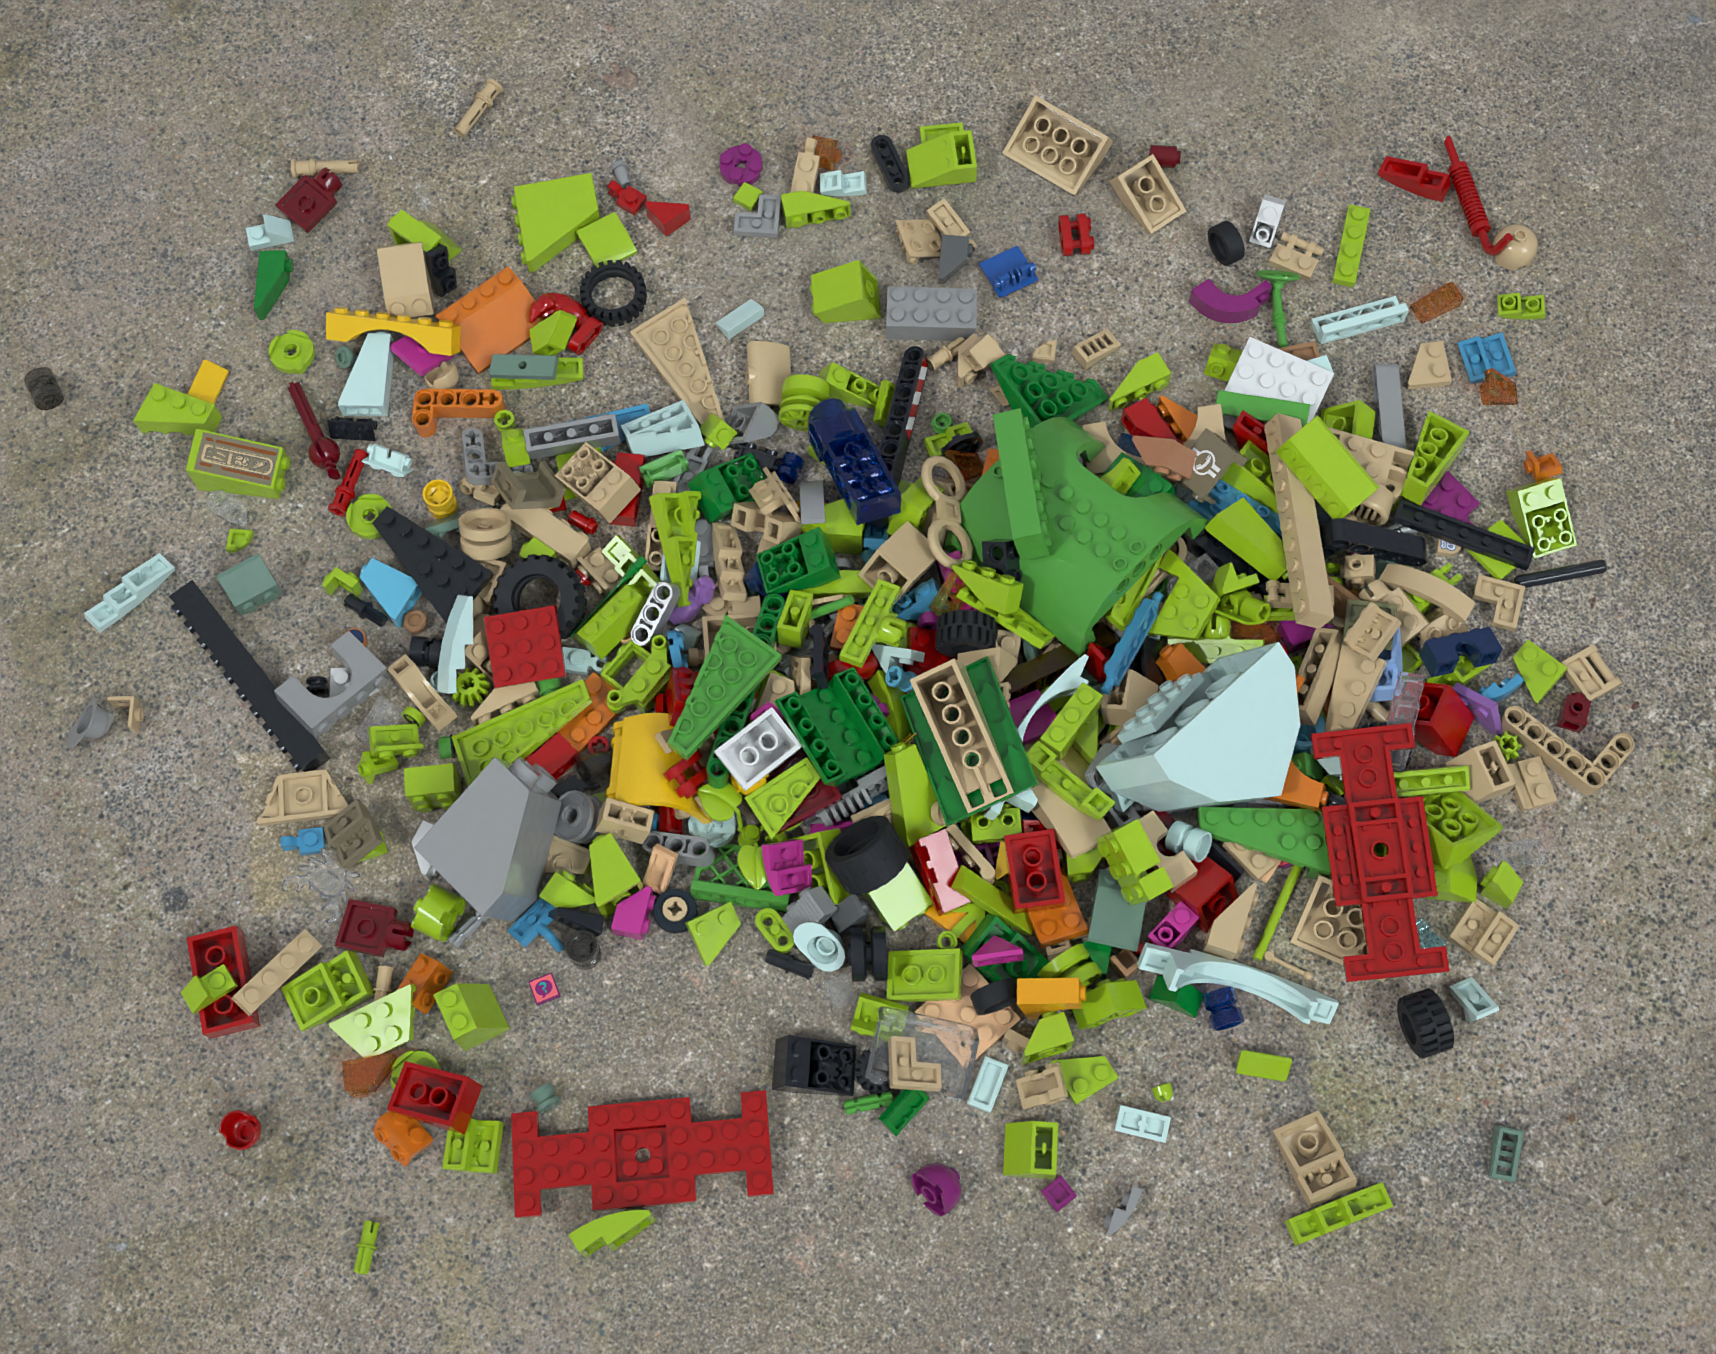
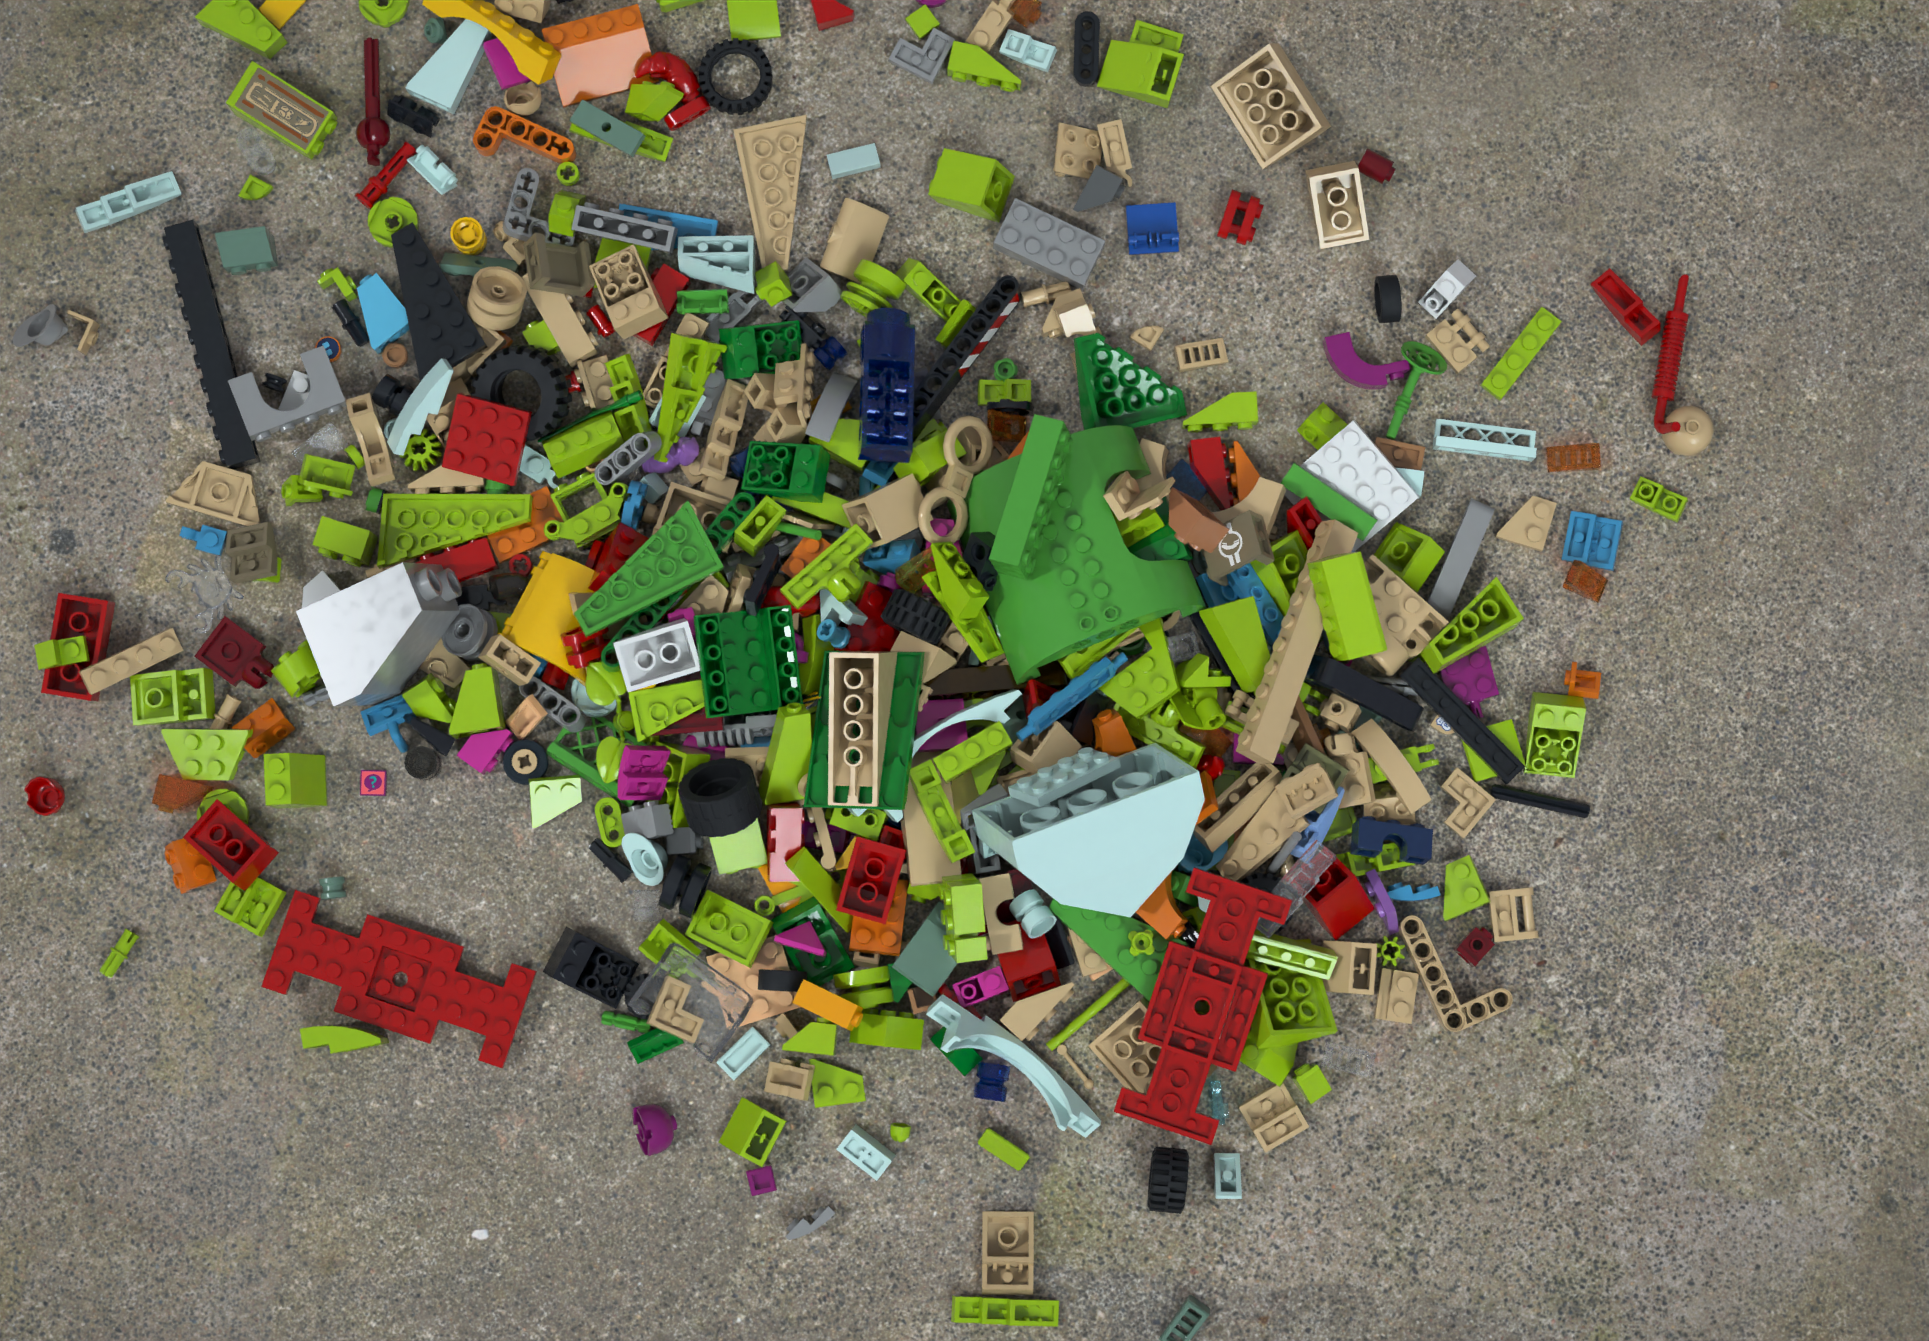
camera: 20 degrees right, 15 degrees up
none -> tan bracket [1103,471,1175,521]
none -> lime plate [1128,930,1155,956]
none -> light grey bar [1266,832,1302,876]

